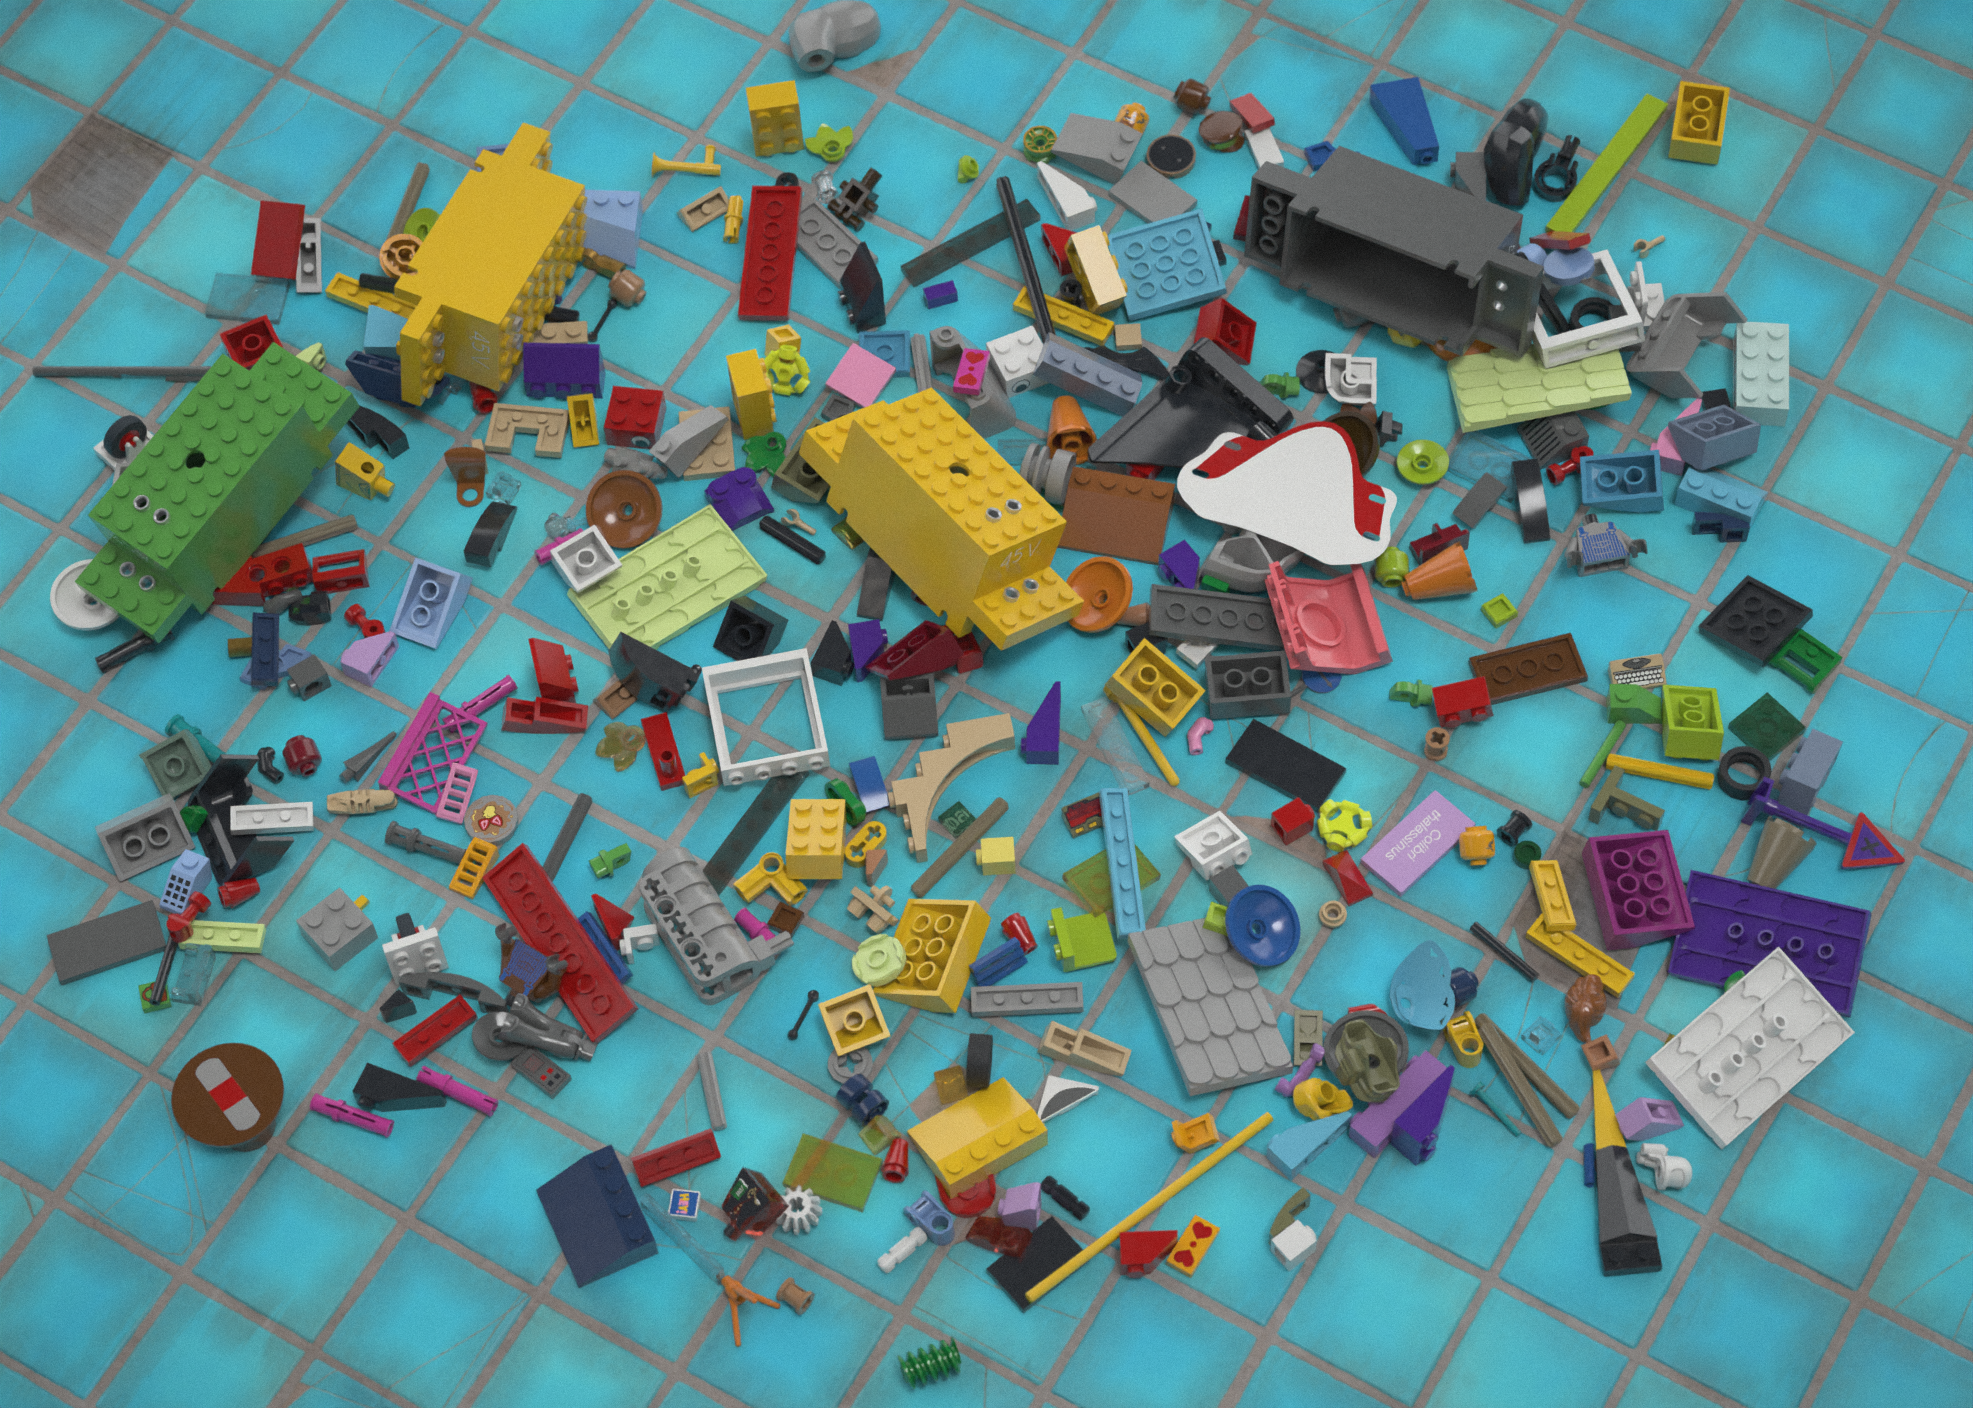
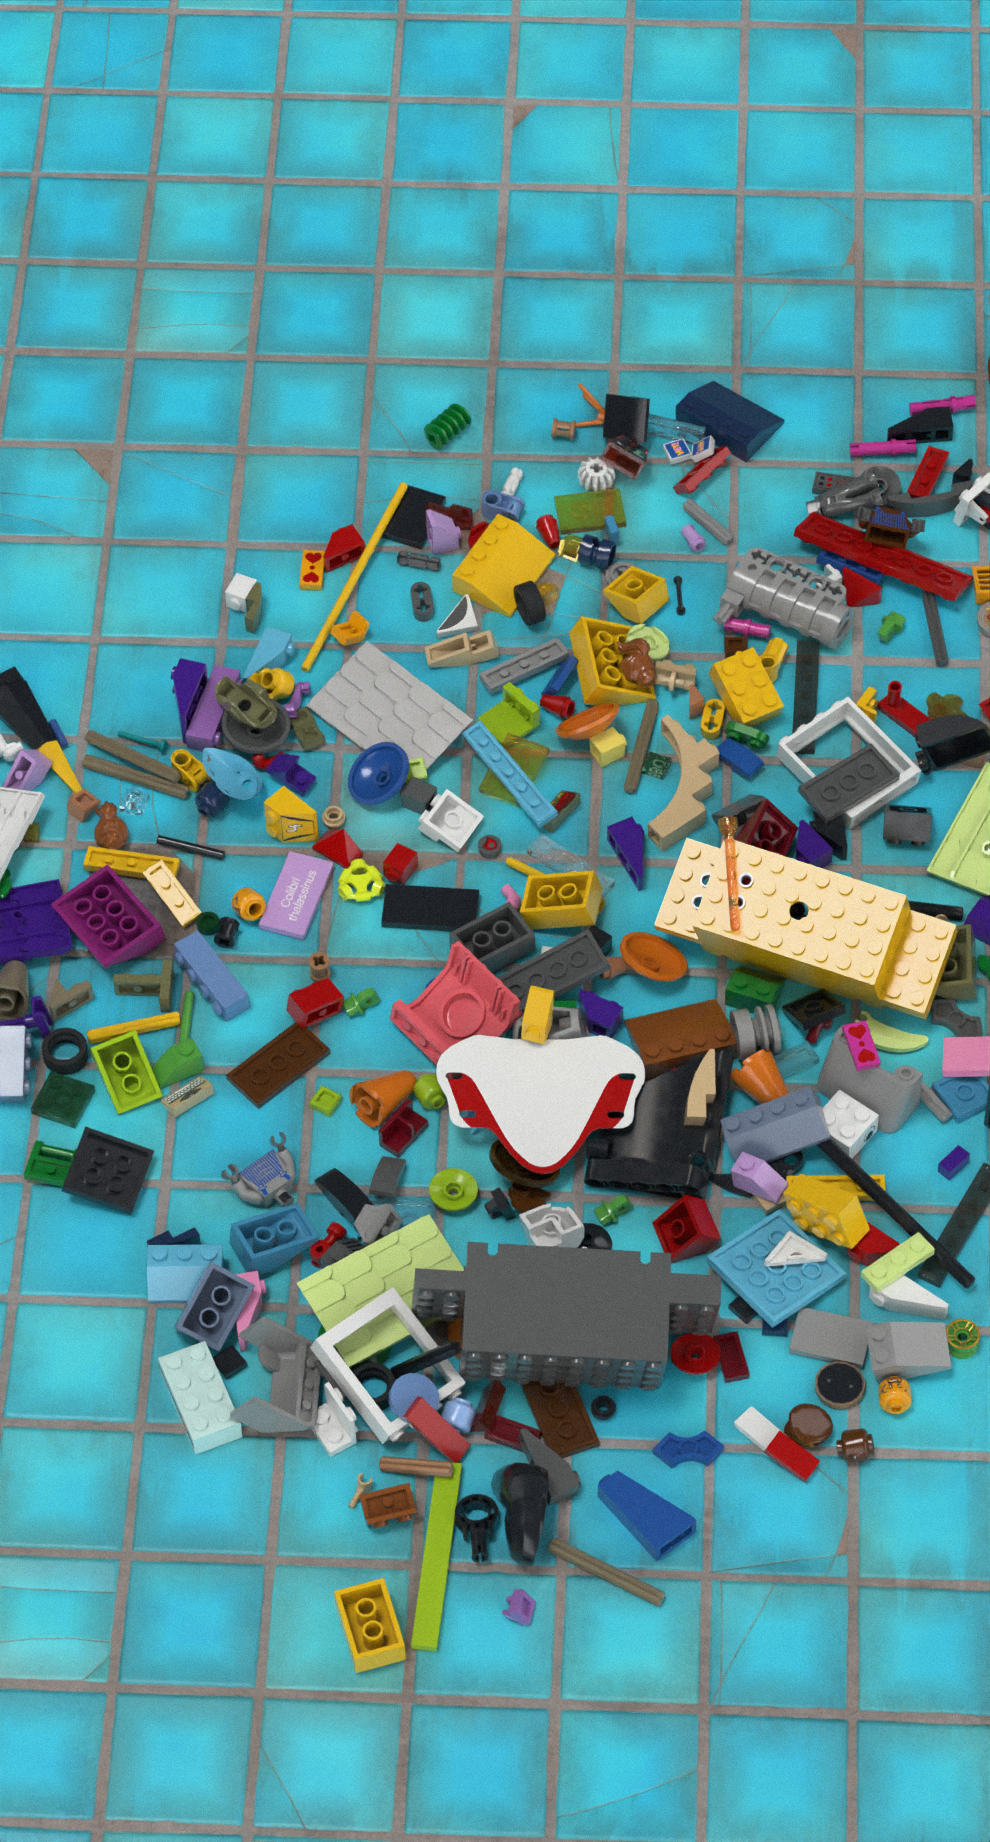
camera: 150 degrees right, 5 degrees down
none -> dark tan slope [49,979,94,1022]
none -> medium blue brick [173,931,250,1021]
none -> yellow slope [264,786,319,842]
none -> dark purple slope [265,753,317,797]
none -> light grey slope [354,1204,402,1247]
none -> dark orange bracket [359,1483,417,1529]
none -> medium nougat axle [379,1456,453,1477]
none -> dark grey beam [410,582,434,622]
none -> dark grey tile [478,835,502,859]
none -> medium lavender tile [502,1589,536,1625]
none -> yellow slope [521,985,554,1044]
none -> dark tan axle [548,1538,665,1606]
none -> orange dish [555,702,620,741]
none -> black slope [603,394,650,443]
none -> dark azure tile [604,515,619,546]
none -> dark orange hair [617,638,656,687]
none -> lavender pin [681,524,706,552]
none -> tan slope [684,1049,716,1126]
none -> tile [691,435,715,463]
none -> clear orange piece [718,817,740,931]
none -> lavender slope [731,1152,788,1204]
none -> white tile [764,1231,828,1267]
none -> dark grey tile [798,743,900,824]
none -> yellowish green plate [861,1232,935,1293]

